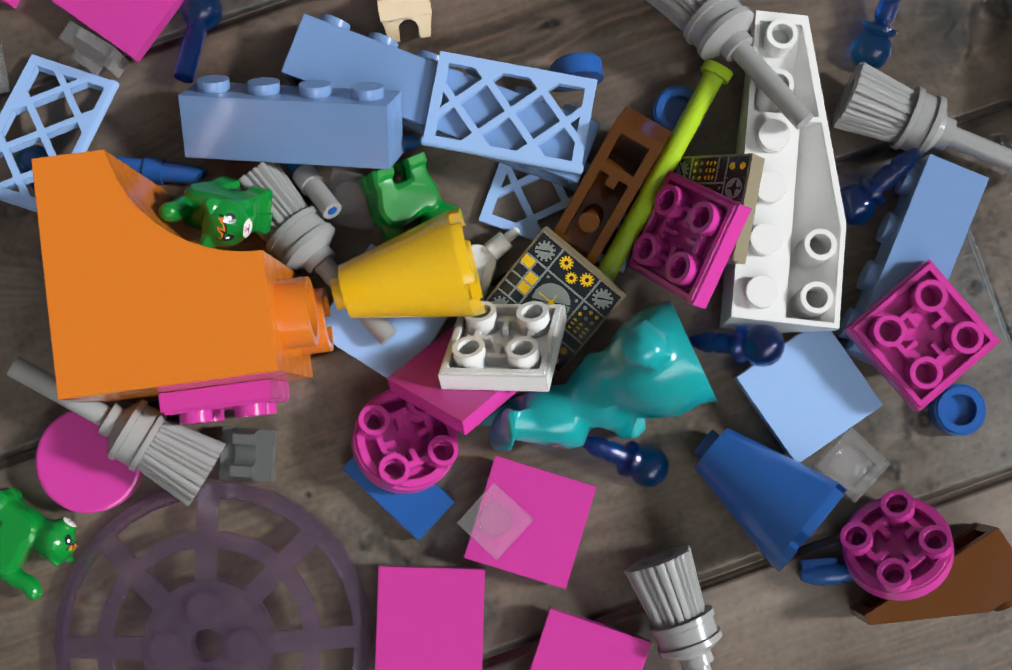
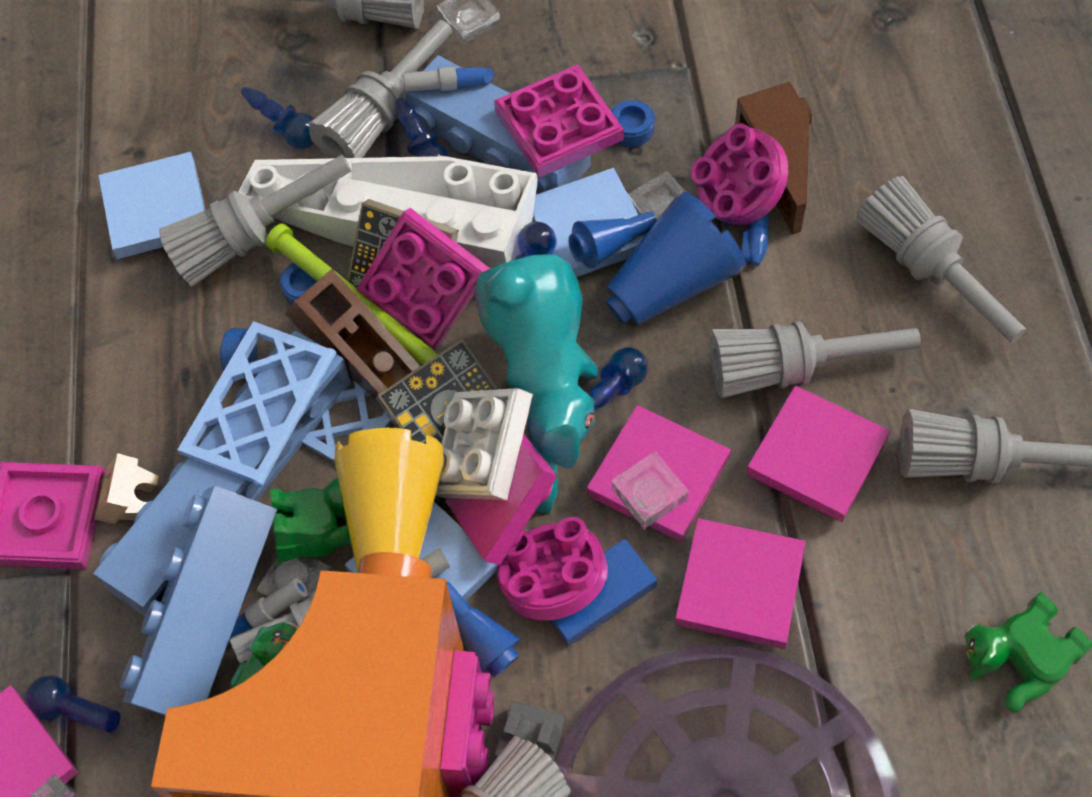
camera: 70 degrees left, 25 degrees down
none -> light grey piece [403,66,494,92]
none -> blue cone [447,581,521,678]
none -> blue cone [568,211,657,269]

